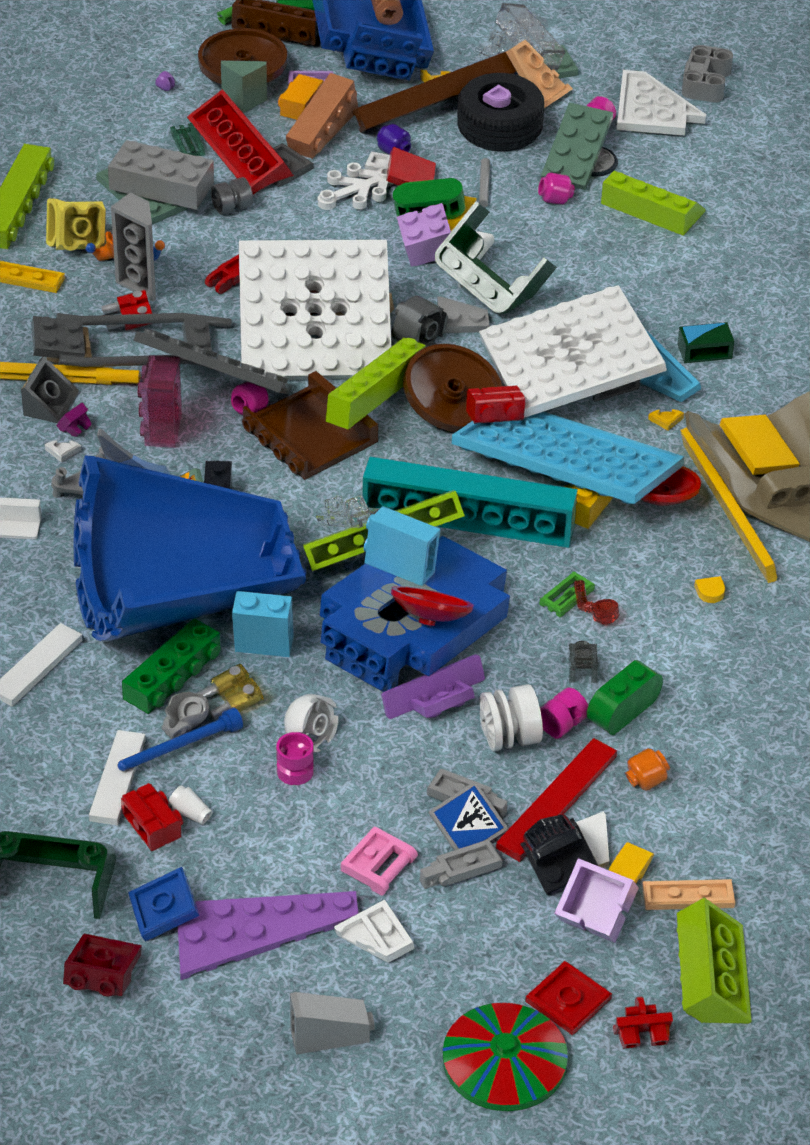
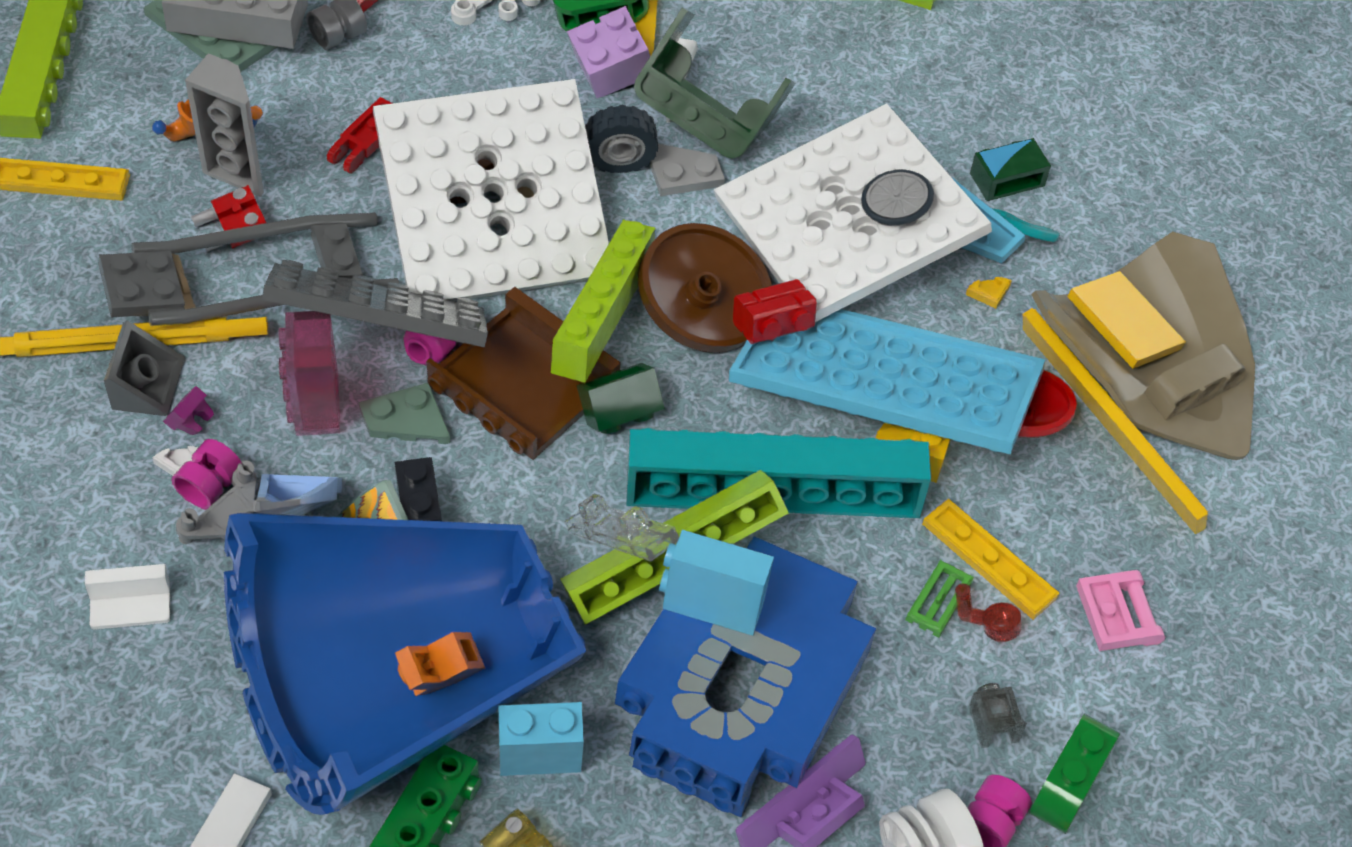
camera: 15 degrees left, 10 degrees up
light yellow piece [46,198,106,251] -> none
dark grey brick [391,295,448,348] -> none
red dish [391,586,474,626] -> none
yellow tile [694,576,725,603] -> none
none -> dark pink wheel [171,439,242,510]
none -> sand green wing [359,383,450,444]
none -> orange brick [395,632,485,696]
none -> dark green brick [576,363,665,434]
none -> black wheel [585,105,658,173]
none -> light grey wheel [861,169,934,225]
none -> yellow tile [922,498,1060,620]
none -> teal piece [992,208,1060,242]
none -> bright pink plate [1076,570,1165,651]

